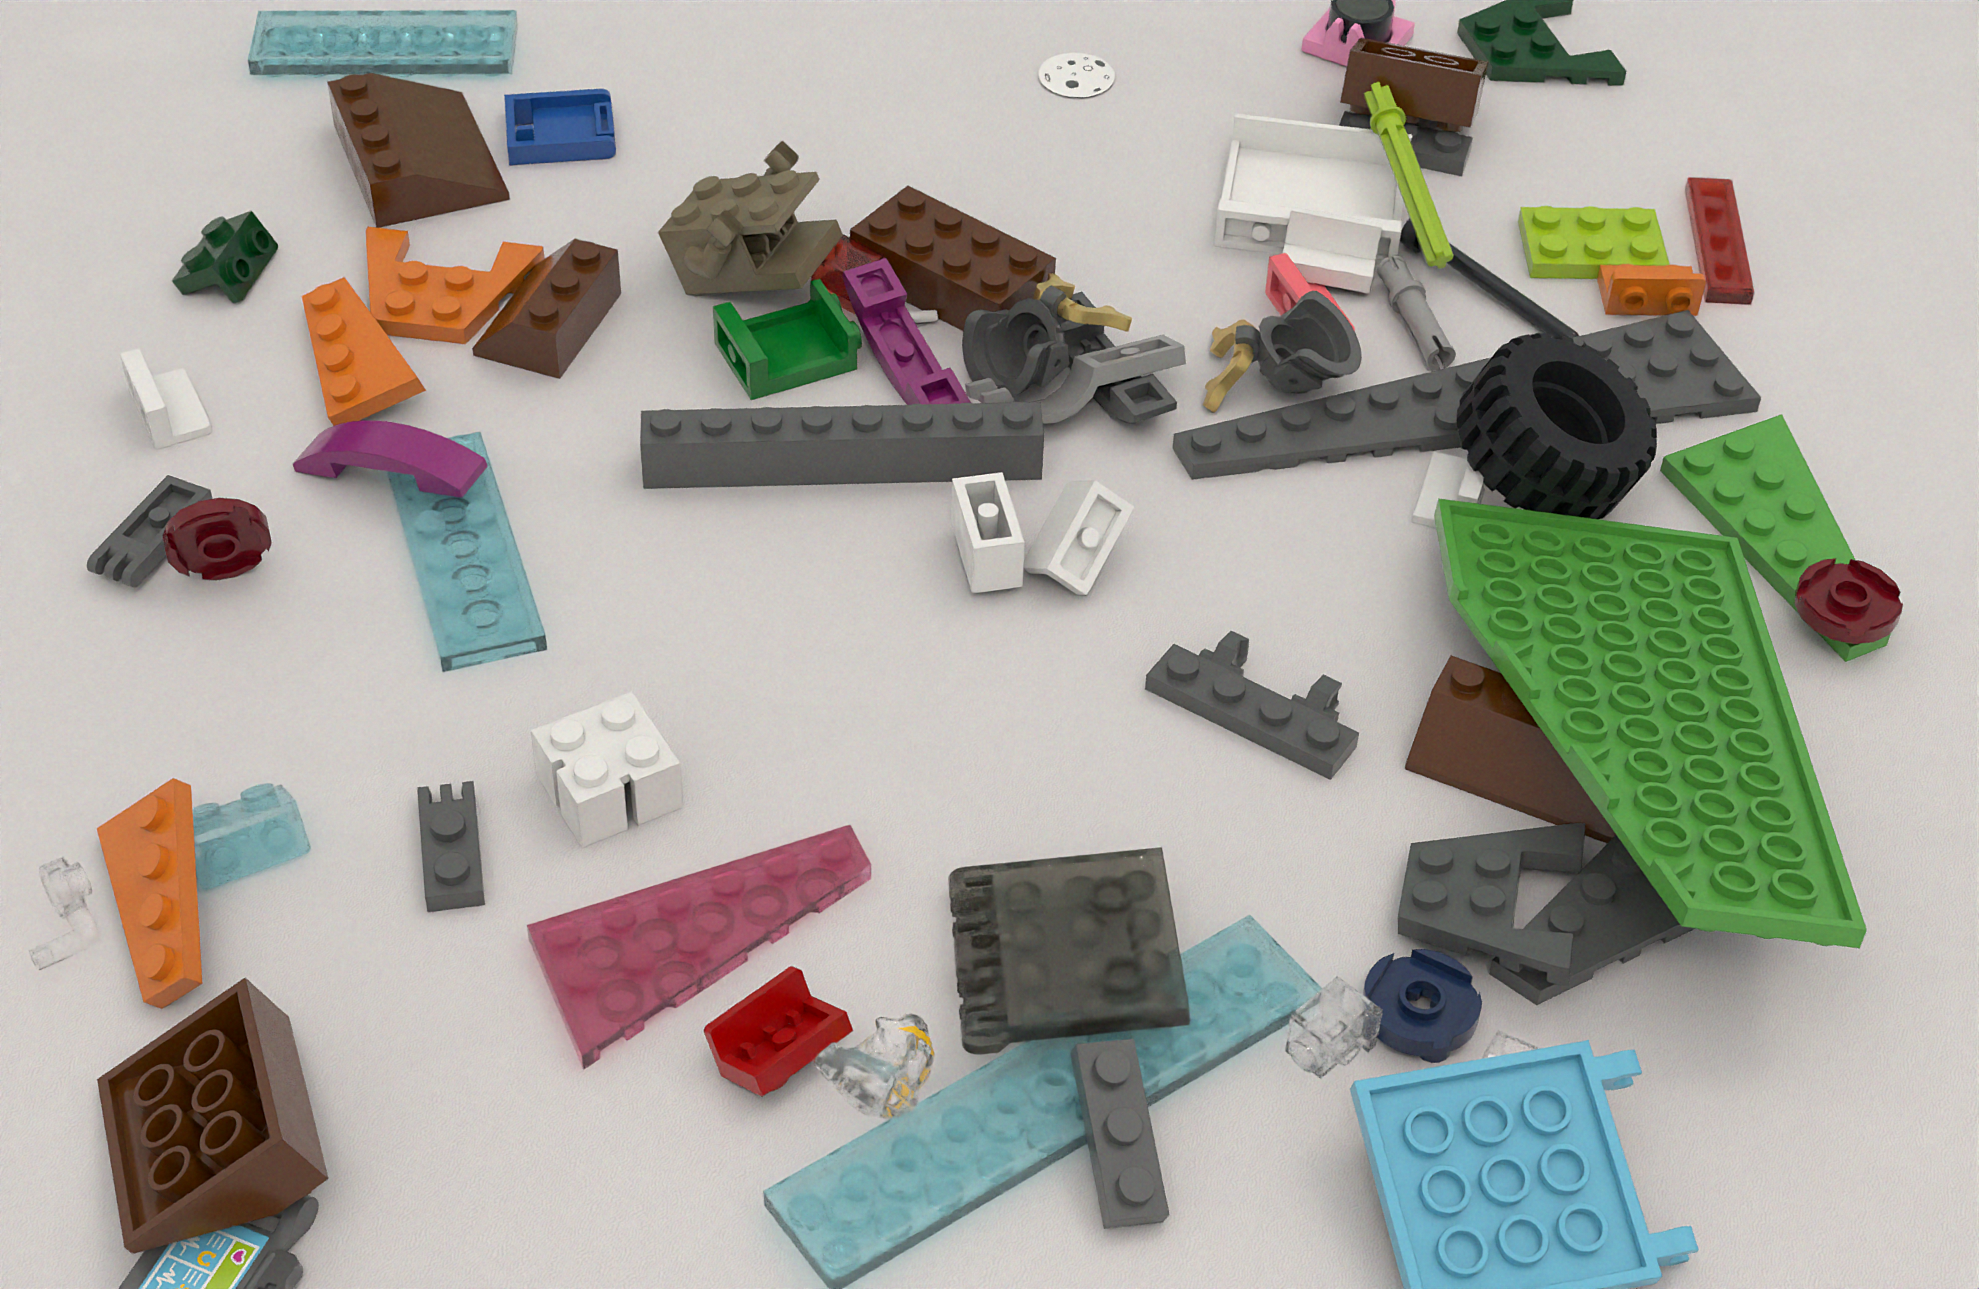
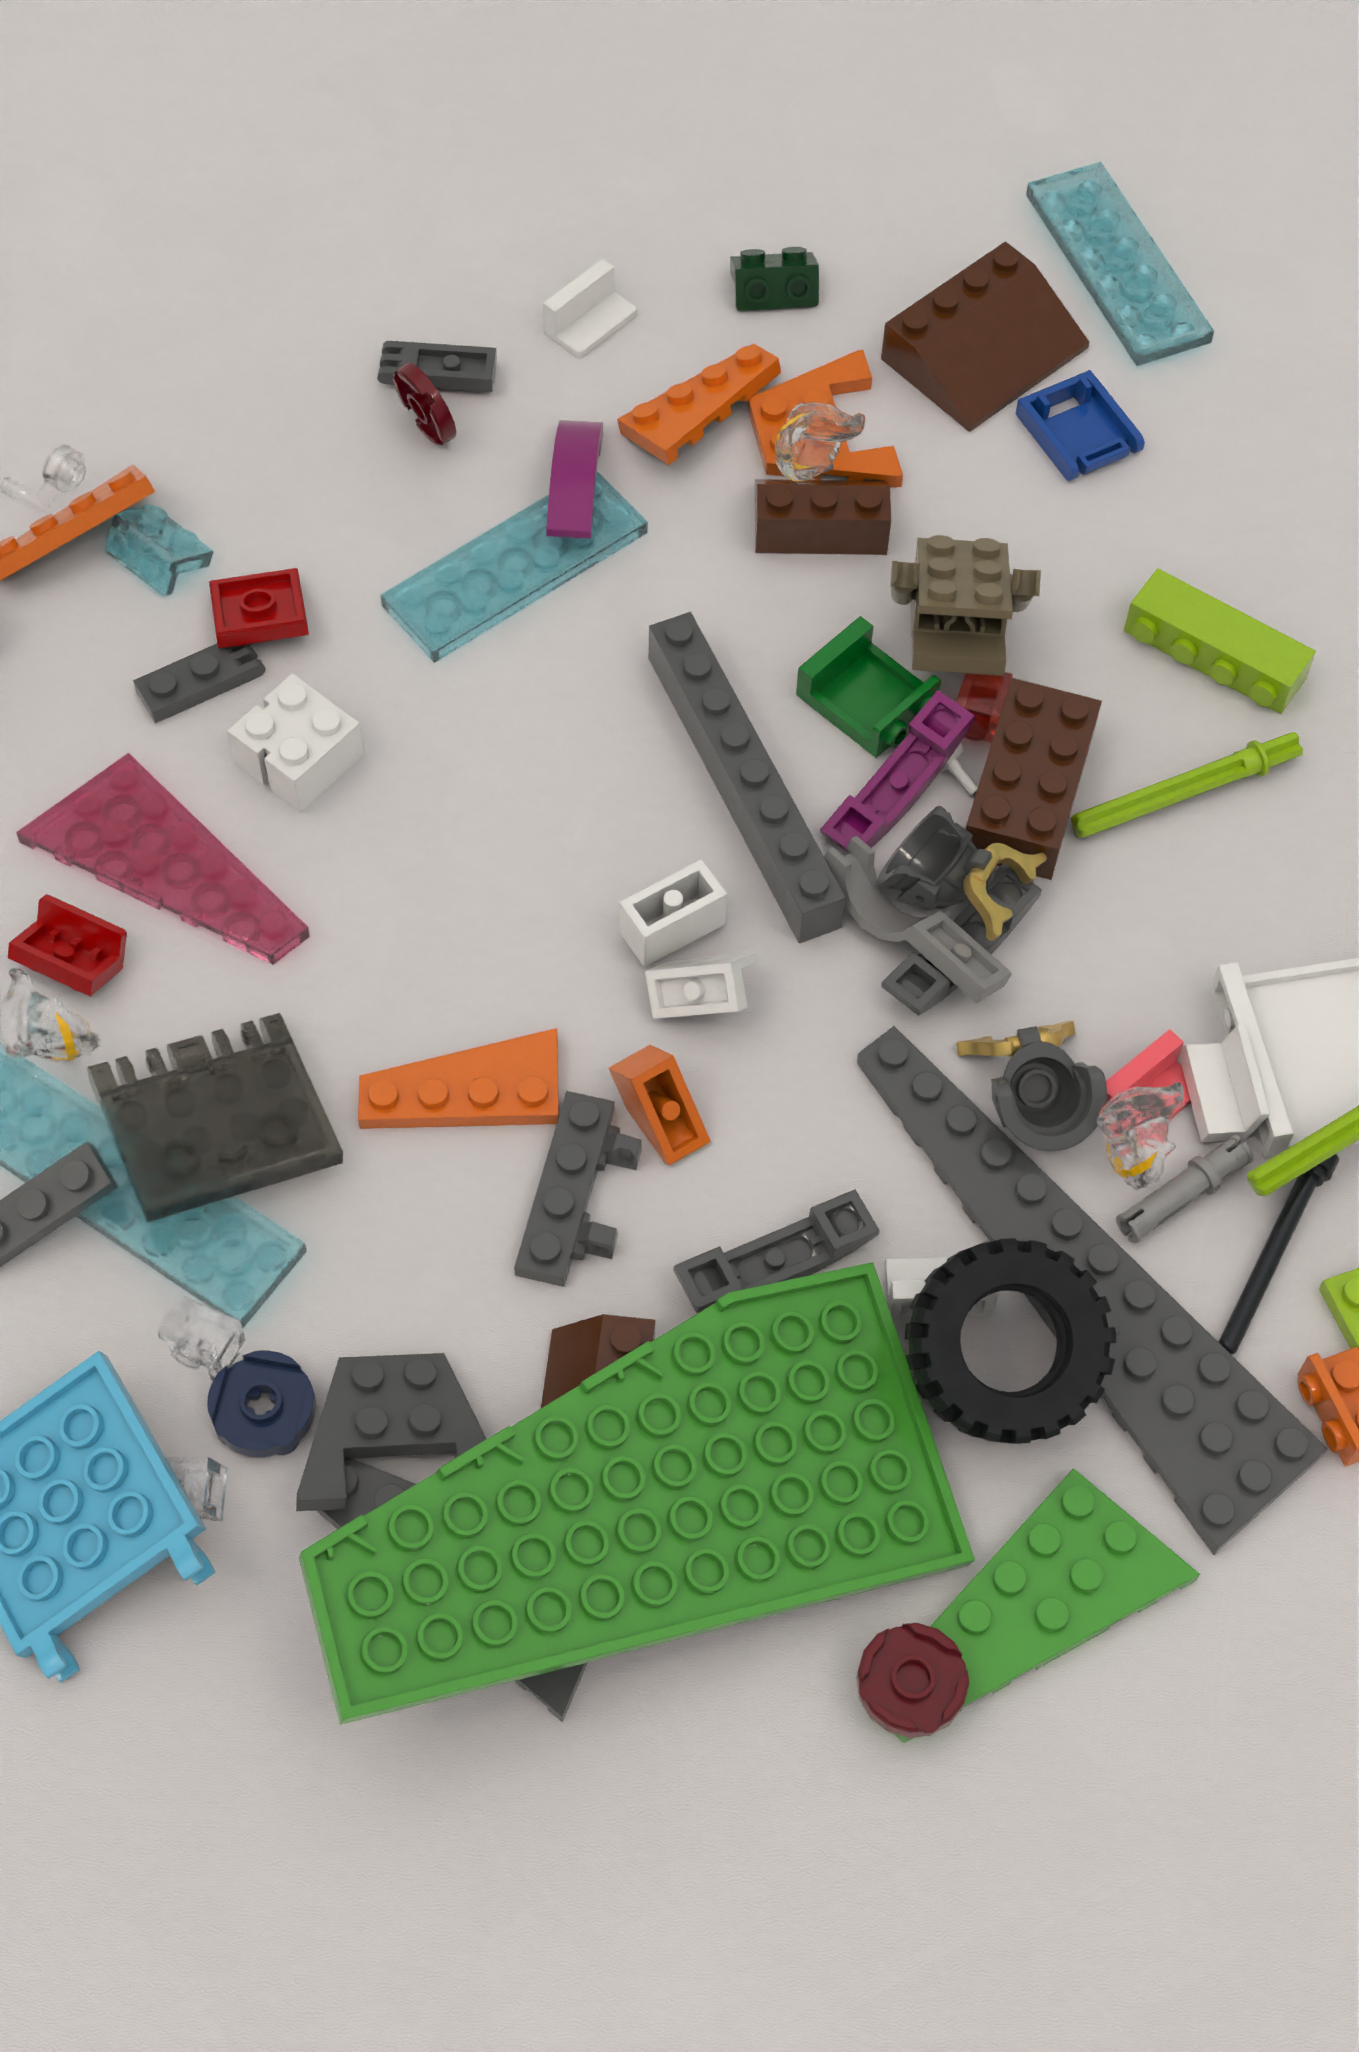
camera: 70 degrees right, 15 degrees up
none -> red tile [209,568,309,648]
none -> orange wing [358,1028,559,1129]
none -> orange slope [608,1045,711,1165]
none -> dark grey slope [673,1189,880,1313]
none -> clear hair [775,402,866,481]
none -> lime axle [1071,732,1303,838]
none -> clear hair [1096,1082,1184,1190]
none -> lime brick [1123,568,1316,714]

